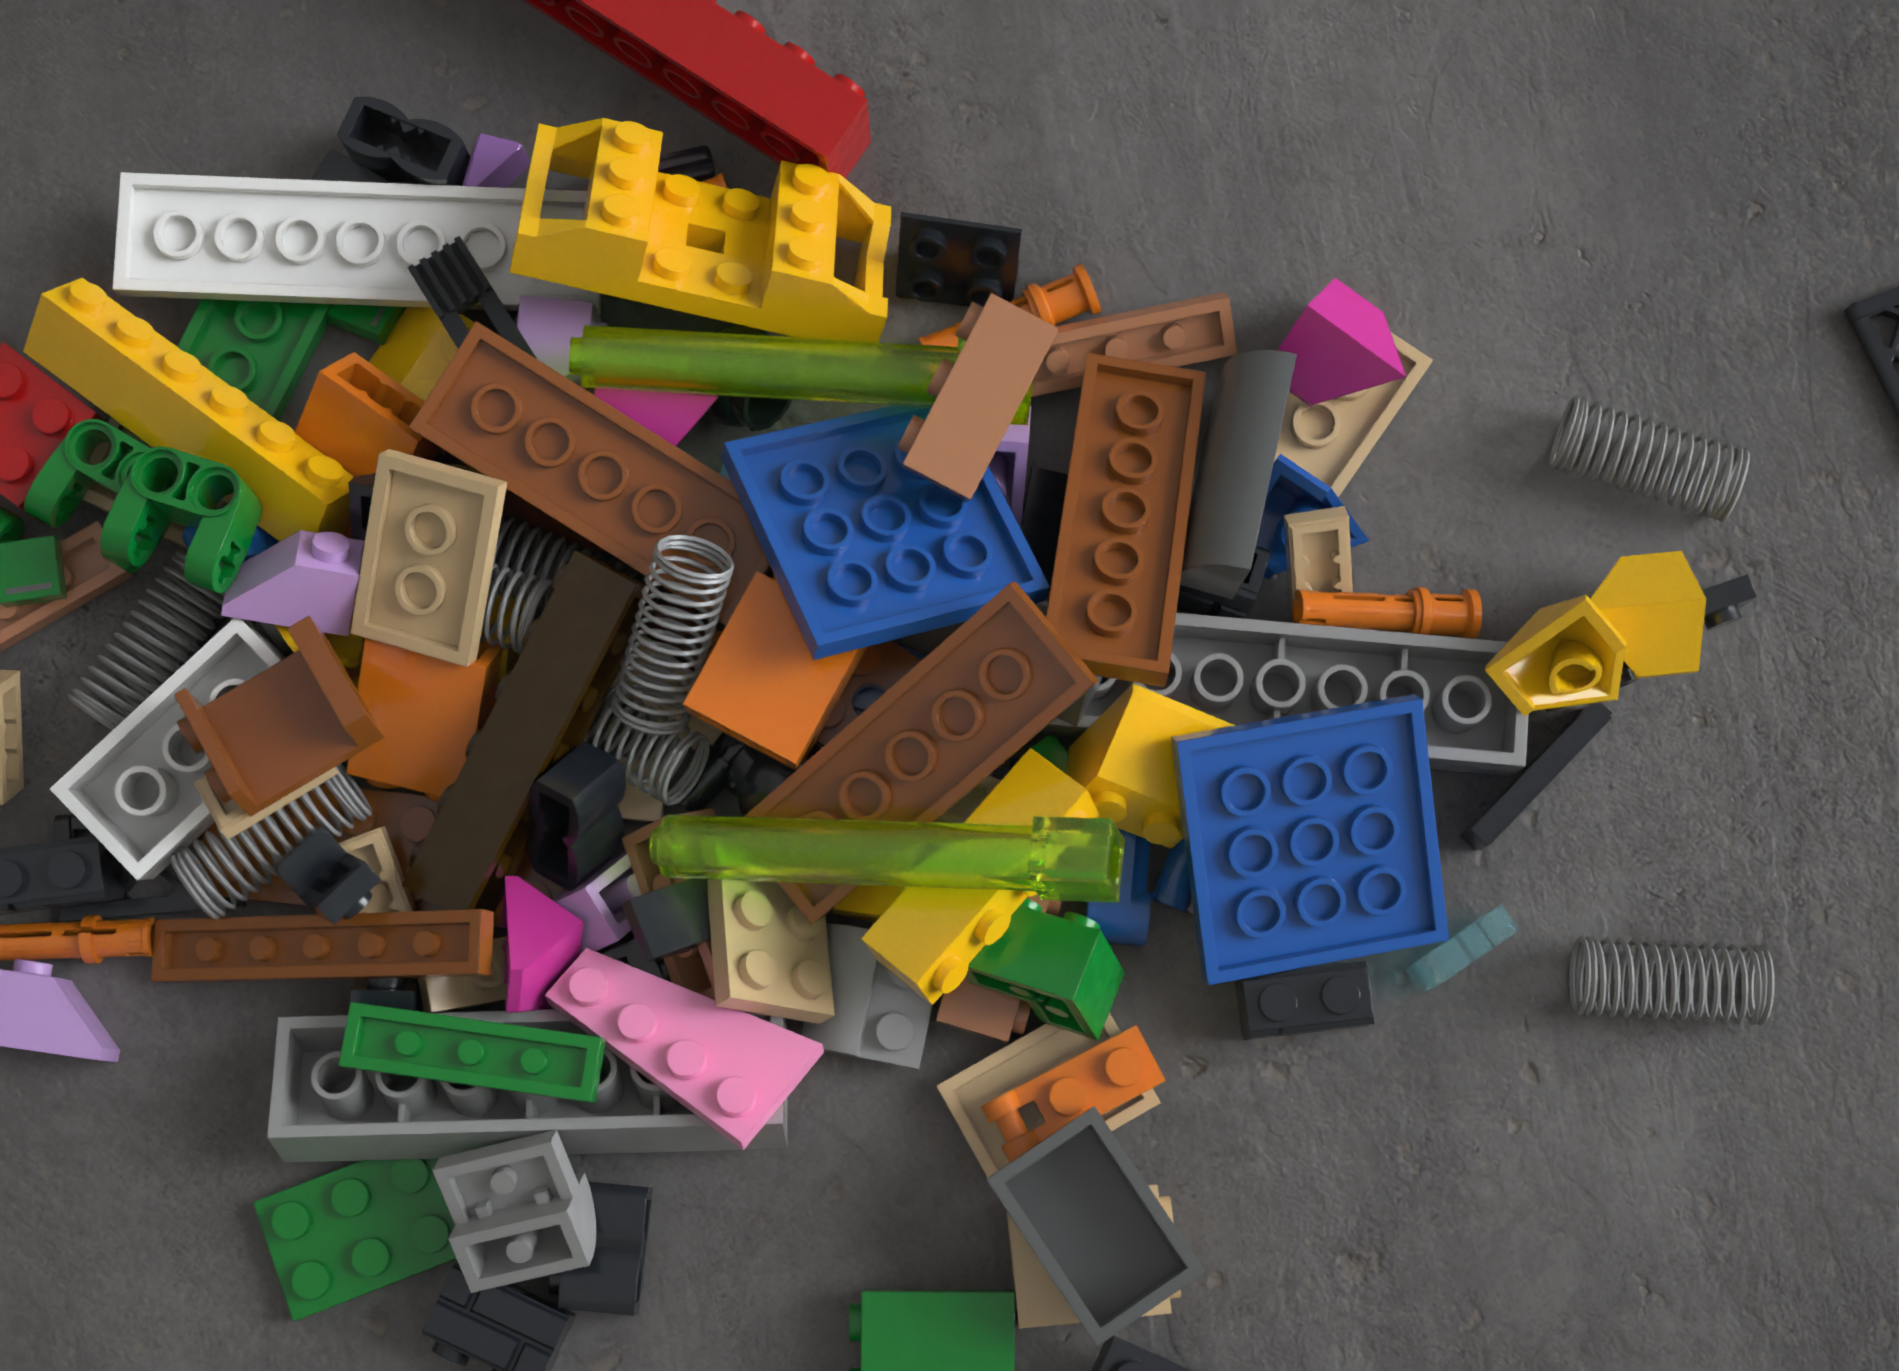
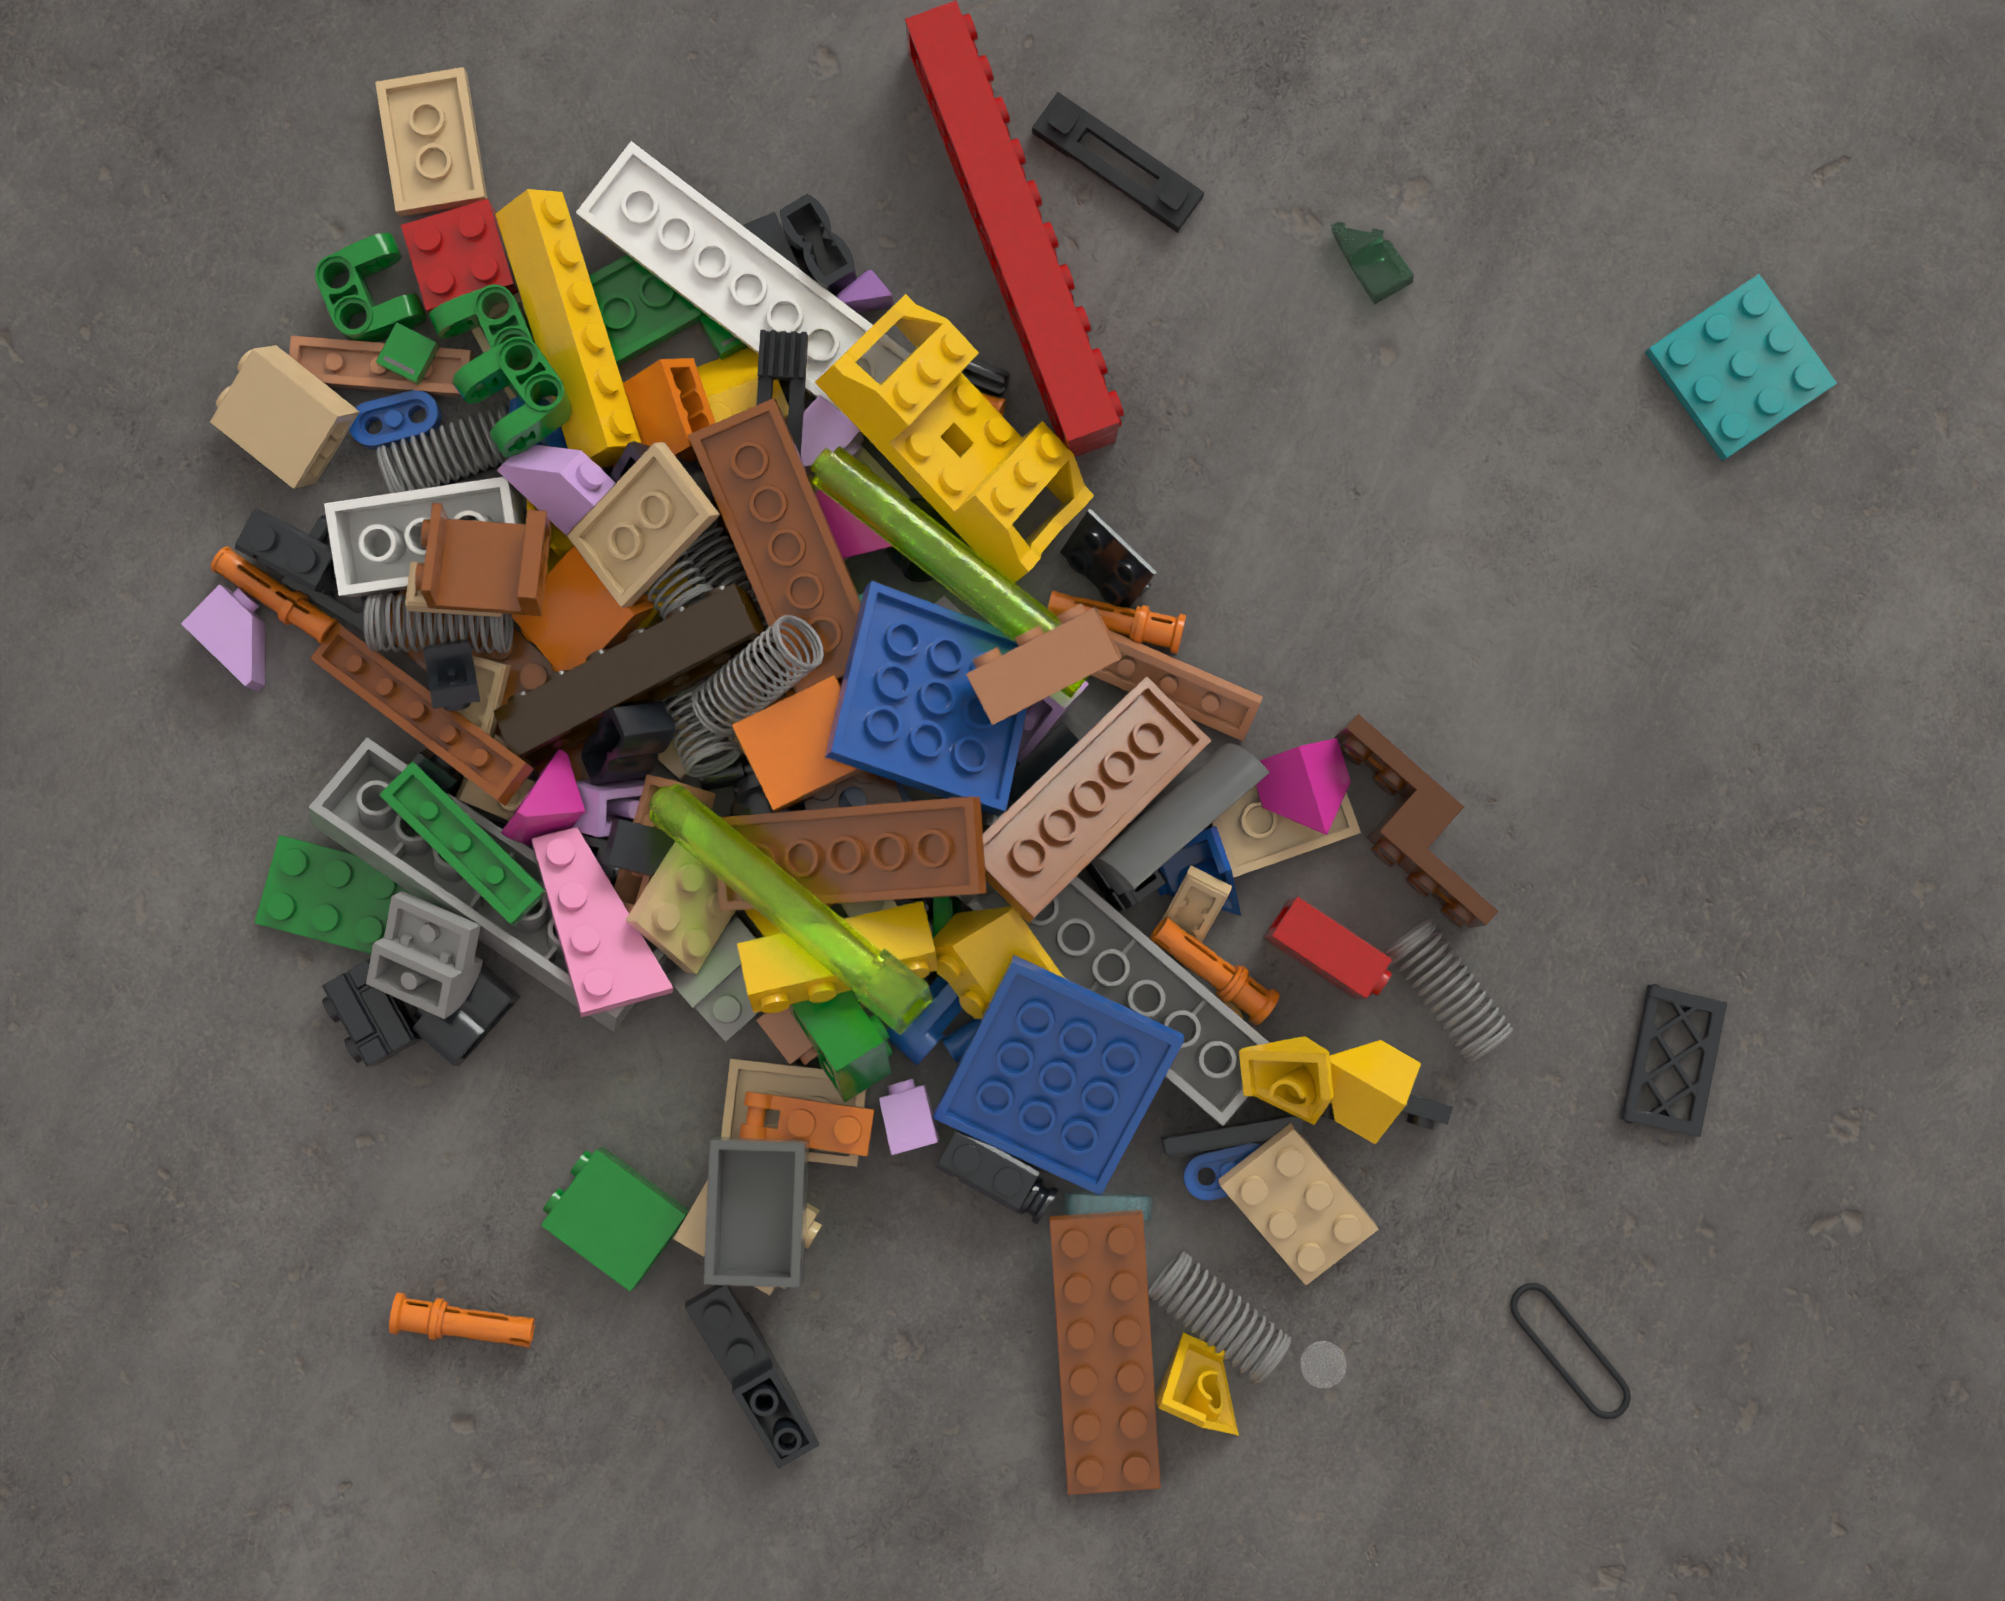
camera: 35 degrees right, 5 degrees up
none -> blue plate [349,390,442,450]
none -> lavender slope [879,1079,940,1155]
none -> black bush [1018,1177,1058,1225]
none -> dark orange plate [1049,1210,1161,1495]
none -> yellow slope [1155,1332,1239,1436]
none -> blue plate [1183,1142,1262,1200]
none -> tan plate [1218,1123,1379,1285]
none -> red brick [1263,897,1392,999]
none -> clear plate [1300,1341,1347,1388]
none -> reddish brown bracket [1335,714,1498,928]

